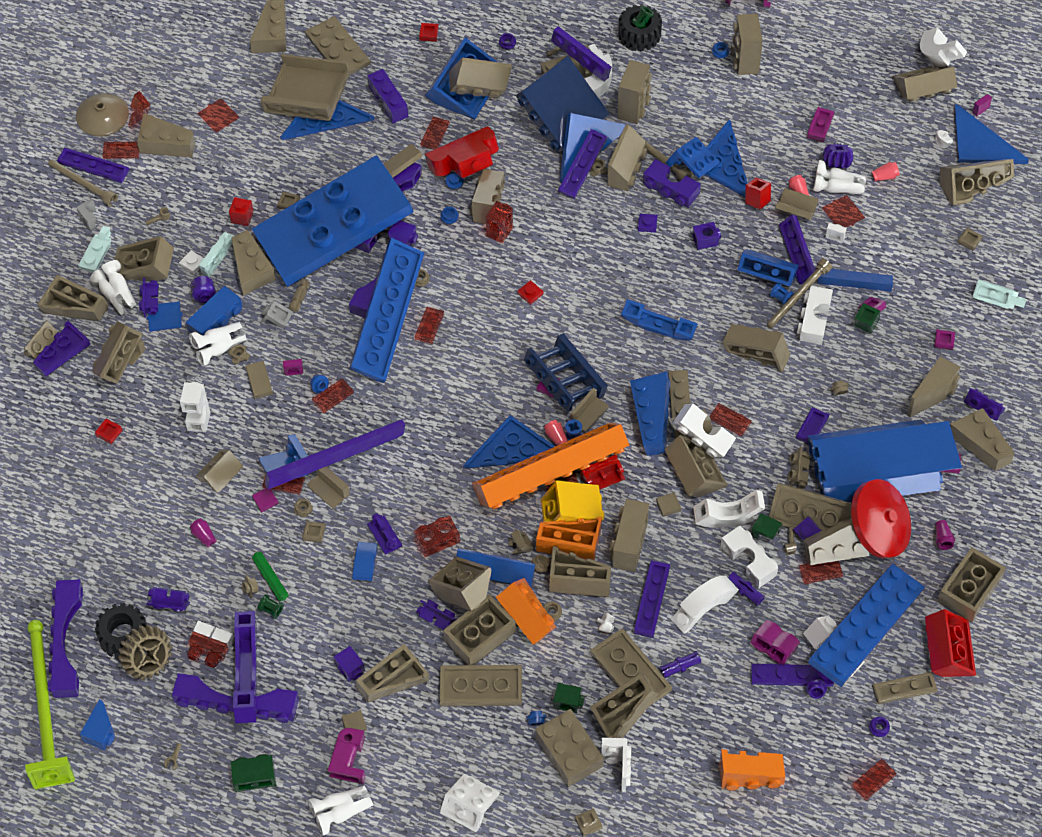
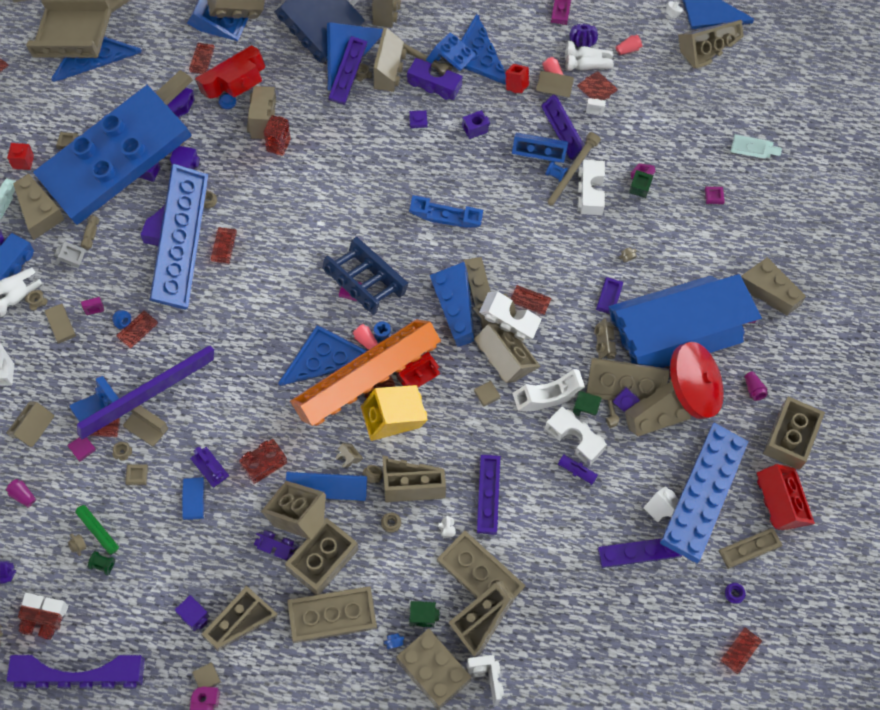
camera: 15 degrees left, 5 degrees up
dark purple arch [233,611,257,724] -> none
dark purple arch [367,69,409,124] -> none
blue plate [440,206,459,224] -> none
orange wedge [496,578,556,645] -> none
red plate [517,280,544,305] -> none
orange wedge [536,517,602,561] -> none
dark tan panel [570,388,609,433] -> none
dark tan brick [610,499,650,572] -> none
dark purple pin [659,651,701,678] -> none
white arch [671,576,739,633] -> none
orange wedge [719,749,785,791] -> none
dark tan wedge [723,324,790,373] -> none
magenta brick [750,620,800,665] -> none
clear red tile [799,561,843,585] -> none
dark purple plate [806,679,827,699] -> none
blue slope [817,269,893,292] -> none
dark tan slope [907,356,961,417] -> none
dark tan tile [957,228,983,251] -> none
dark purple hinge [964,388,1005,421] -> none

